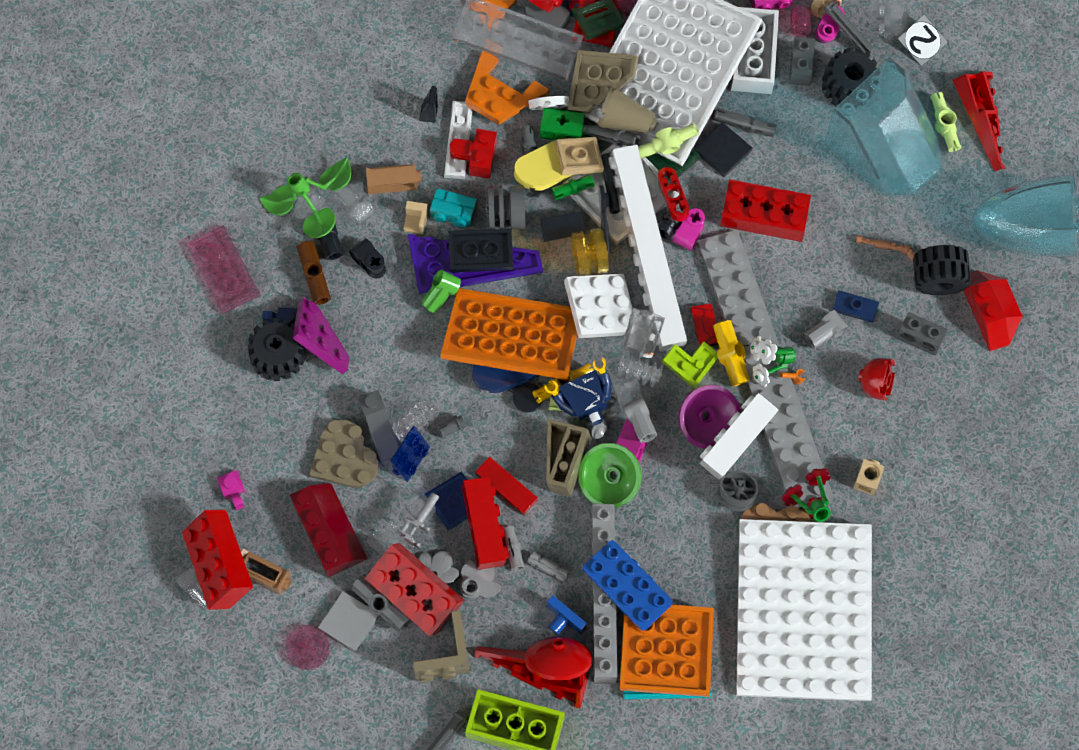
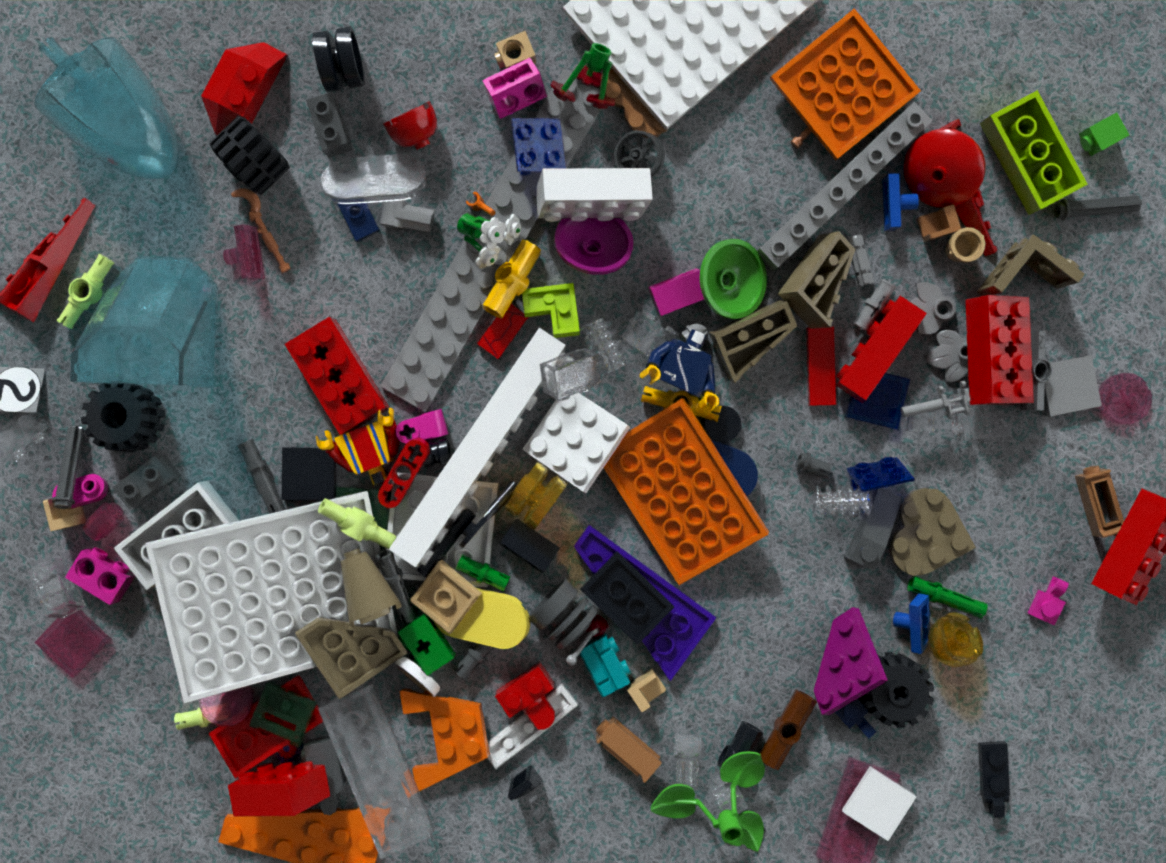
camera: 130 degrees left, 20 degrees up
dark red slope [290,483,367,578] -> none
black piece [349,238,386,279] -> none
bright green piece [421,270,461,313] -> none
blue bracket [583,540,673,631] -> none
light grey piece [623,397,658,443] -> none
none -> clear pink tile [223,224,265,281]
none -> black wheel [312,26,365,93]
none -> torso [316,408,400,485]
none -> clear tile [321,154,427,204]
none -> dark pink brick [482,58,547,119]
none -> clear blue hinge [511,118,566,176]
none -> hinge [566,615,608,666]
none -> dark tan wedge [778,231,855,329]
none -> white tile [842,766,916,841]
none -> blue tile [893,593,931,654]
none -> green pin [907,576,988,619]
none -> medium nougat panel [917,204,961,243]
none -> clear yellow cylinder [928,612,983,668]
none -> tan piece [945,227,985,263]
none -> black hinge [978,741,1010,818]

